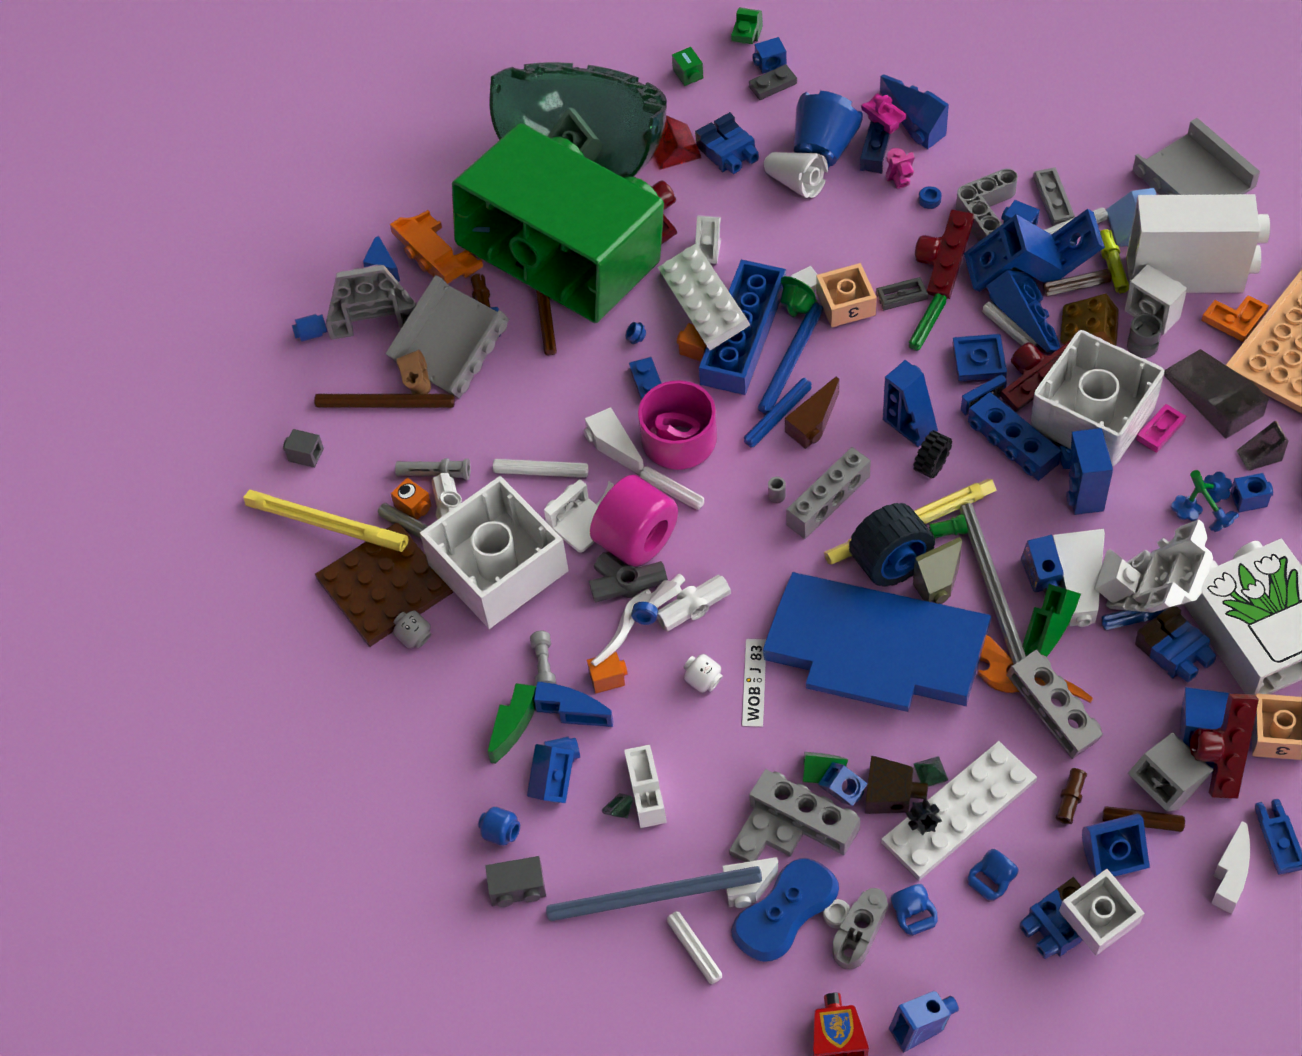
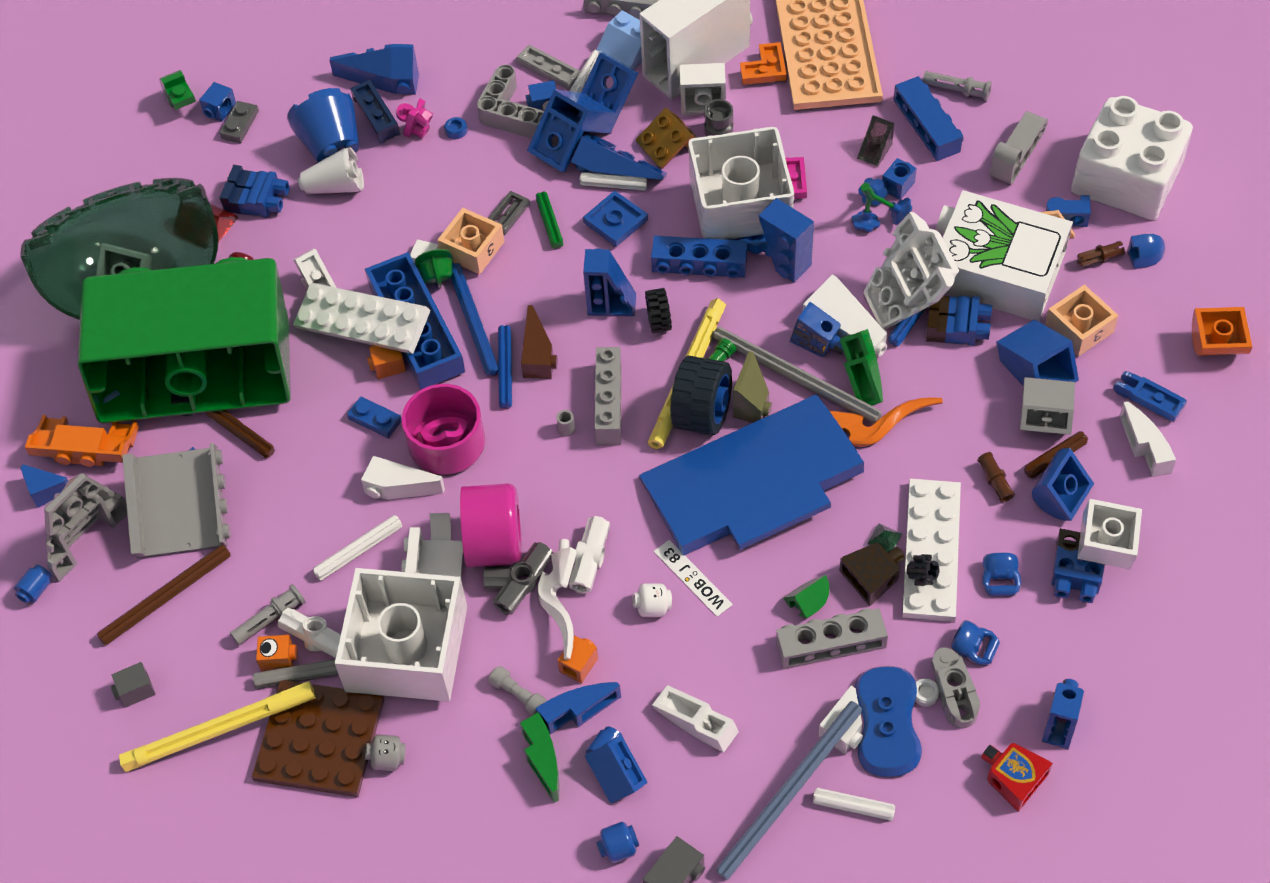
camera: 45 degrees left, 0 degrees up
medium nougat piece [397,350,431,394] -> none
reddish brown axle [471,274,490,308] -> none
slope [602,793,633,818] -> none
blue plate [625,322,646,344] -> none
blue tile [631,602,658,625] -> none
white axle [640,466,704,510] -> none
green brick [672,47,704,86] -> none
light grey plate [729,806,803,862] -> none
blue brick [818,762,868,806] -> none
dark pink hips [861,93,906,134] -> none
dark red plate [915,210,975,299] -> none
blue tile [961,375,1007,416] -> none
dark red plate [1000,340,1071,413] -> none
light grey brick [1007,649,1103,759] -> none
axle [1043,269,1112,296] -> none
white slope [1095,549,1141,603] -> none
neon yellow pin [1100,229,1130,294] -> none
clear smoke slope [1164,349,1269,439] -> none
dark red plate [1190,693,1259,799] -> none

